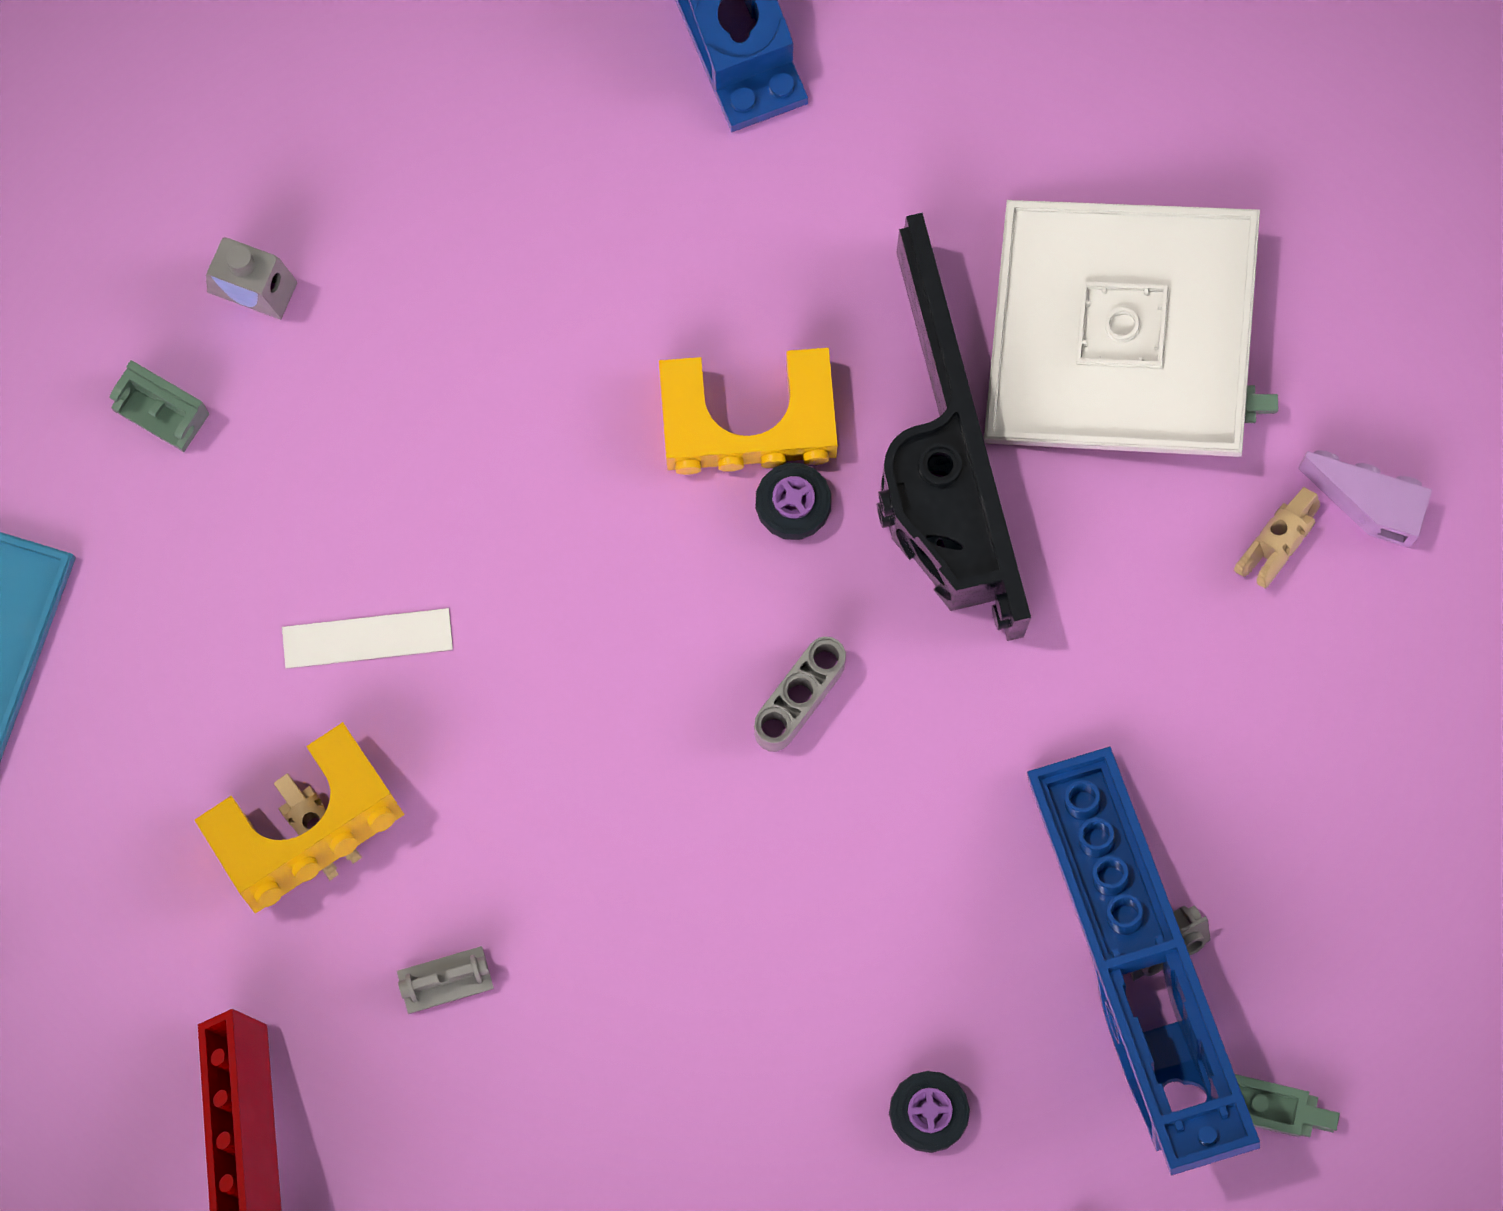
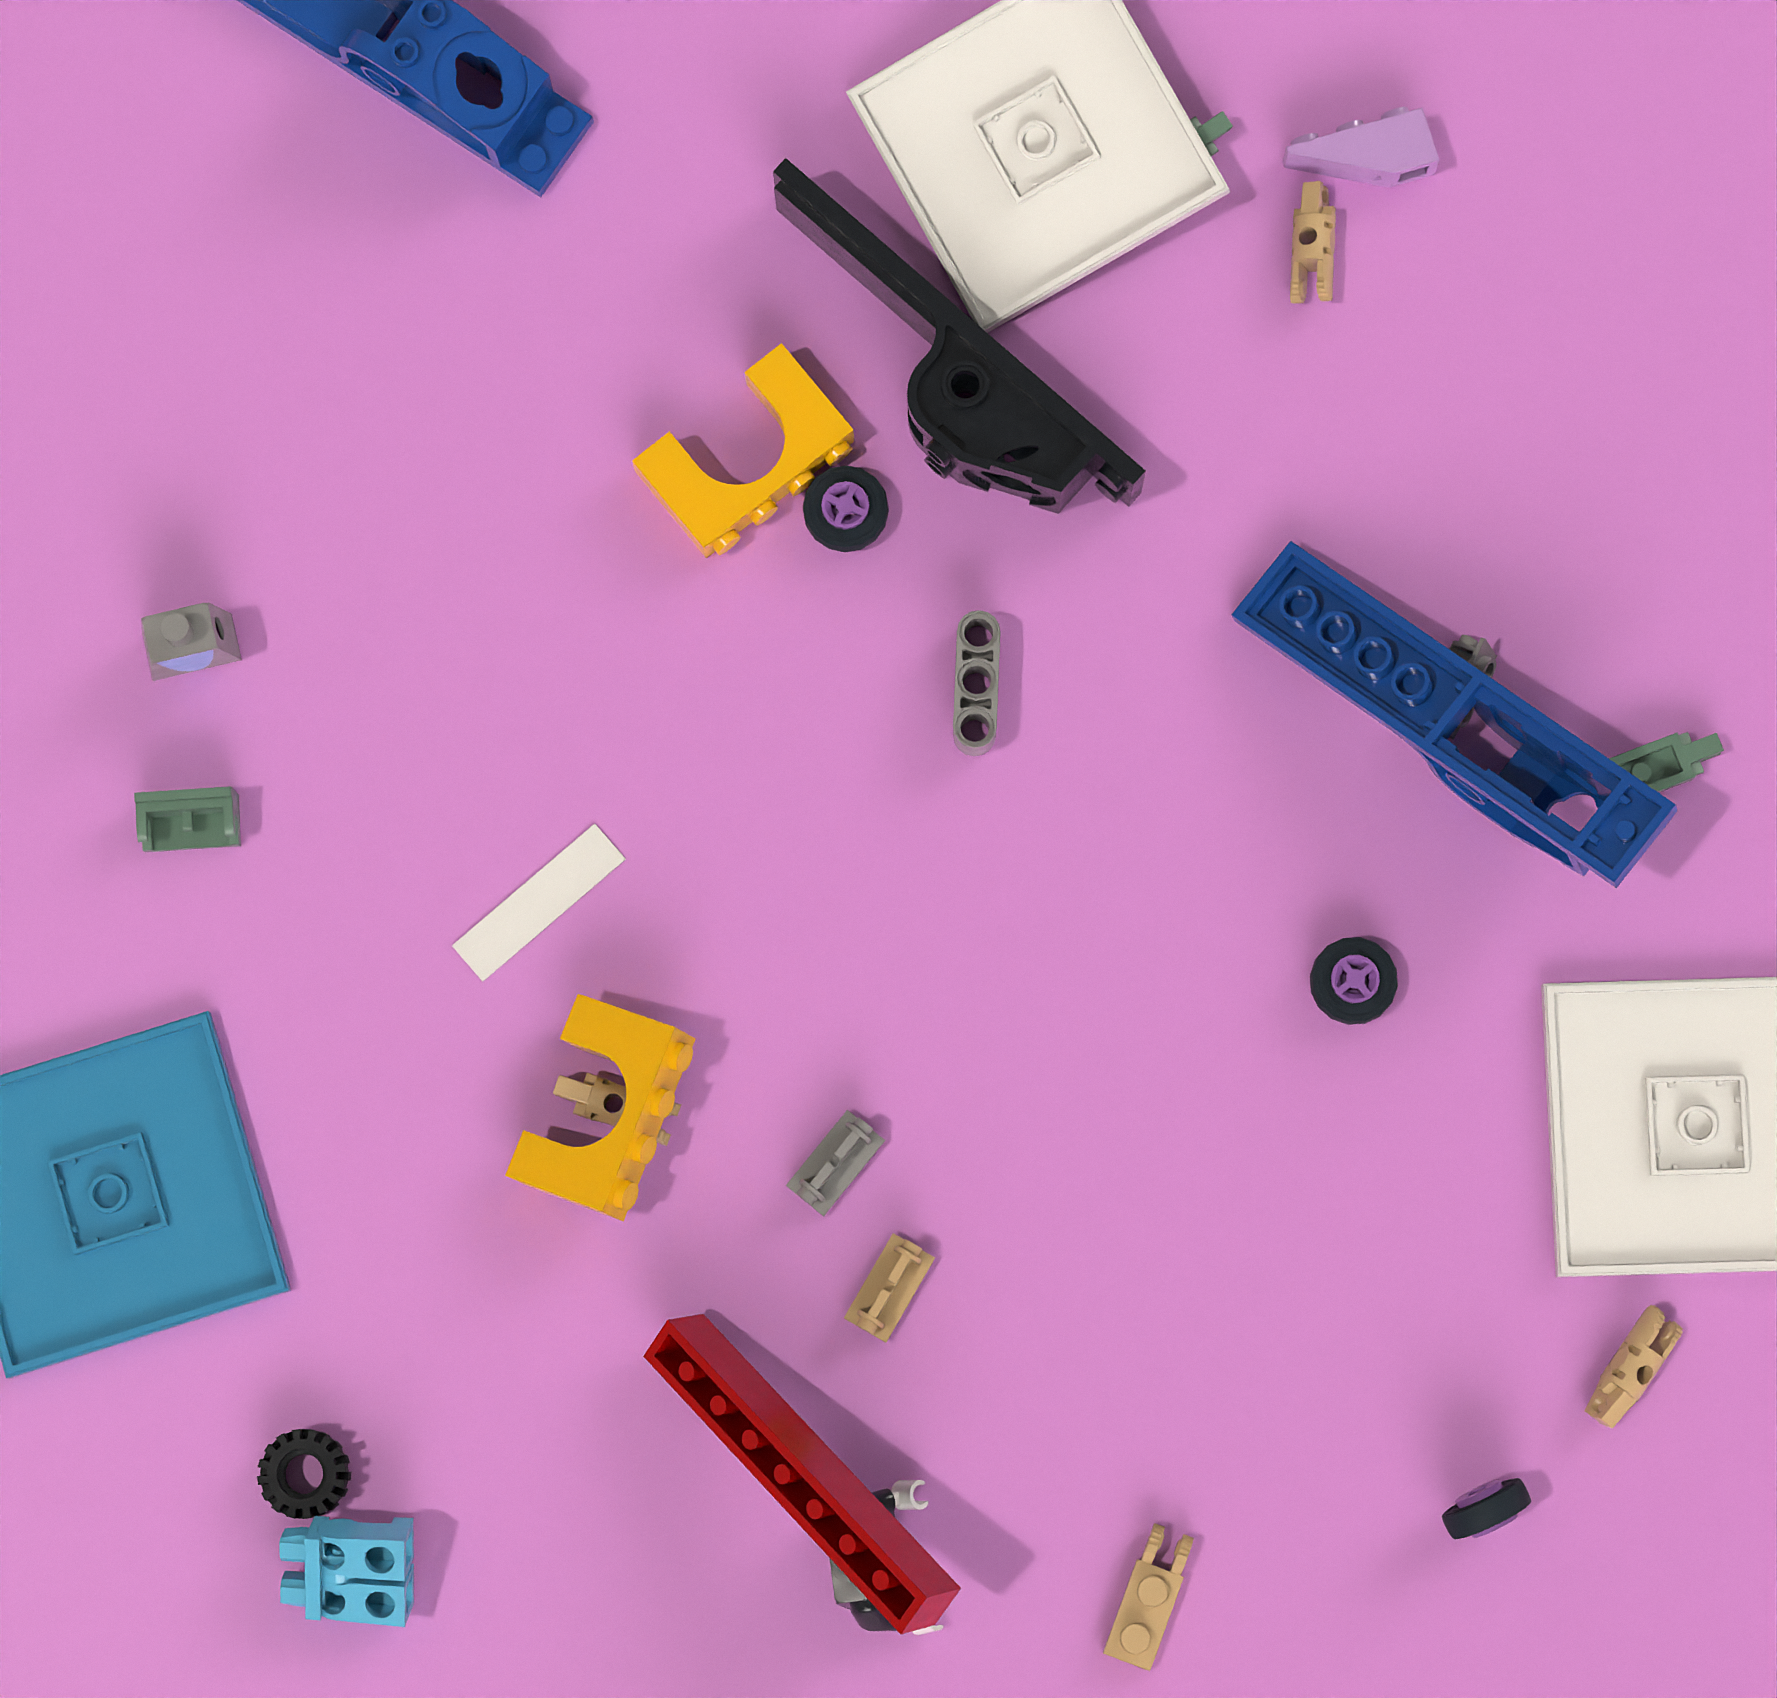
camera: 30 degrees left, 5 degrees up
none -> tan hinge [844,1233,935,1343]

